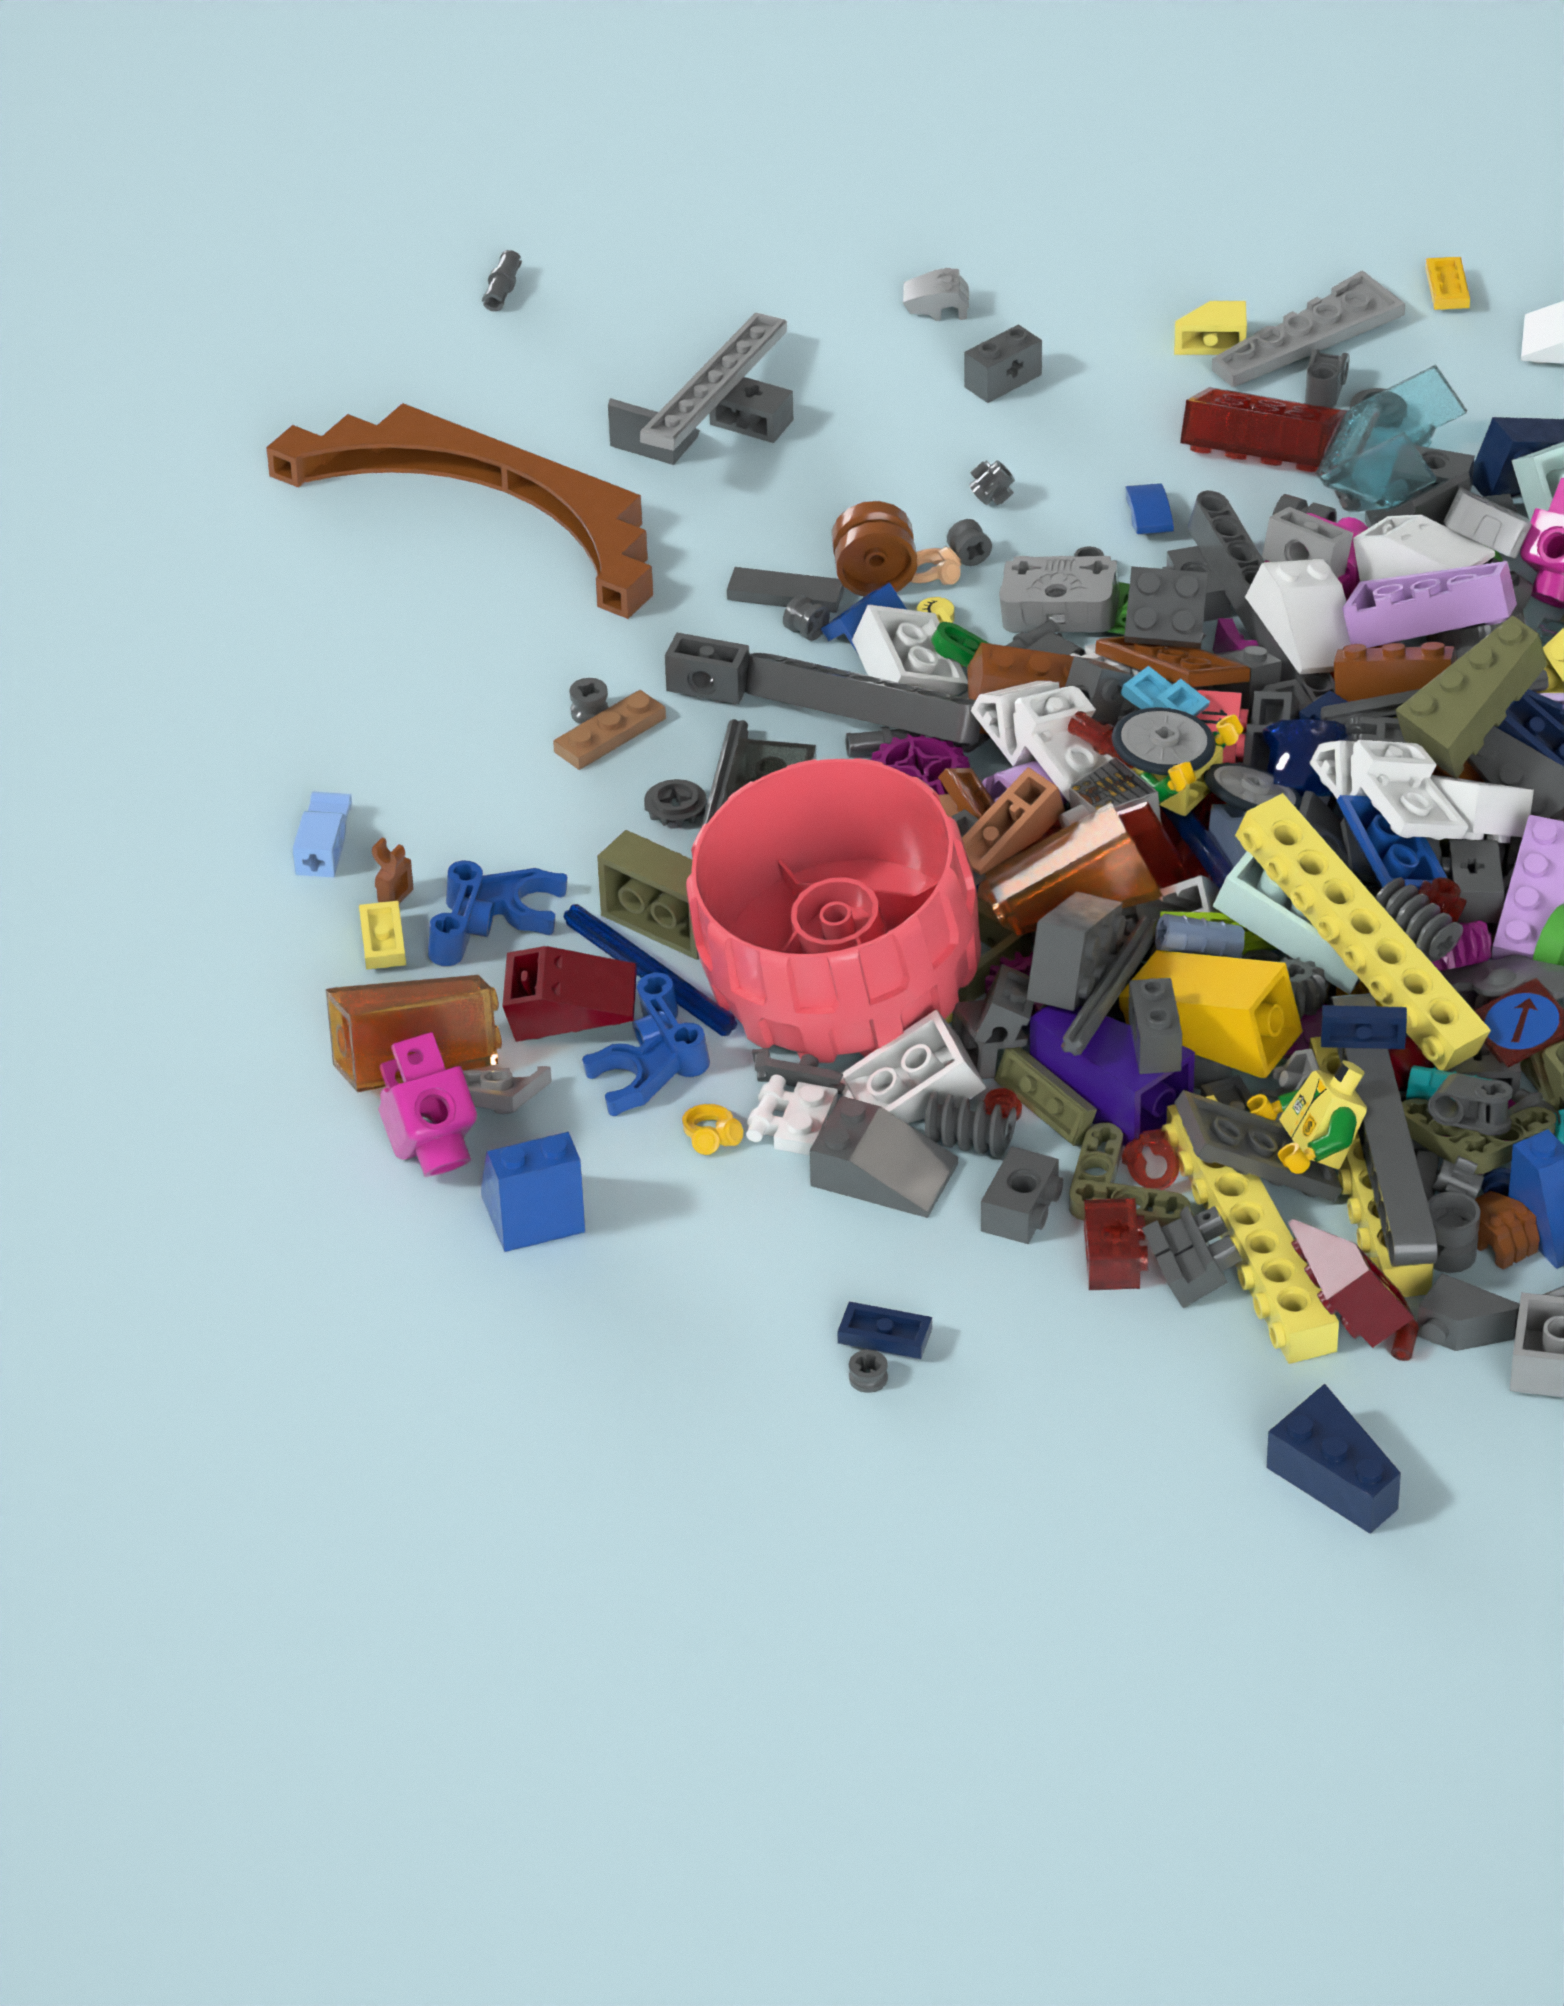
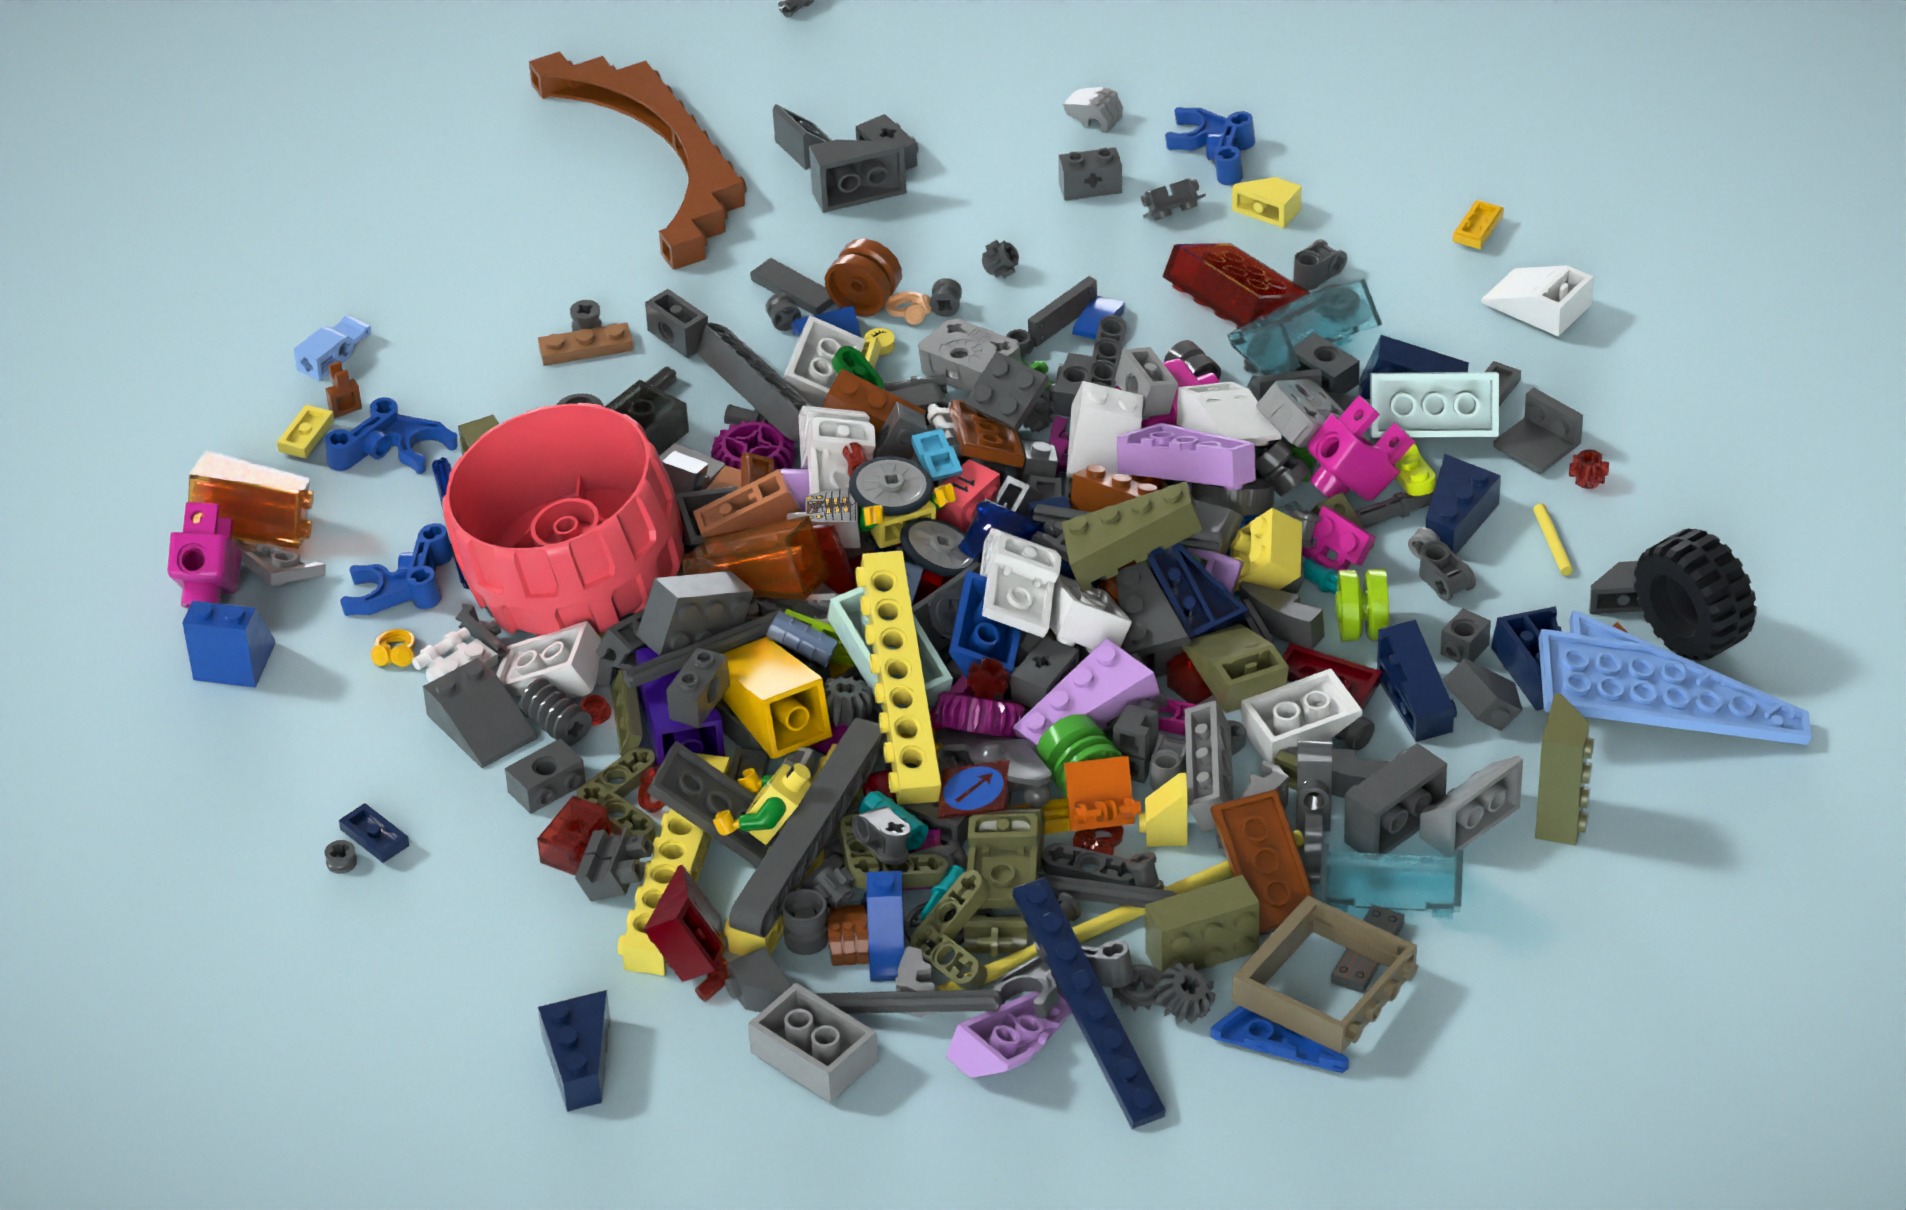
camera: 30 degrees right, 0 degrees up
dark red slope [502,946,637,1042] -> none
light grey tile [640,313,787,451] -> none
light grey wing [1212,270,1405,387] -> none
dark blue plate [1321,1005,1407,1049] -> none
dark grey piece [1375,877,1463,962] -> none
none -> dark grey slope [809,139,907,213]
none -> dark grey tile [1028,276,1097,348]
none -> dark grey hinge [1141,178,1206,220]
none -> blue piece [1165,107,1255,185]

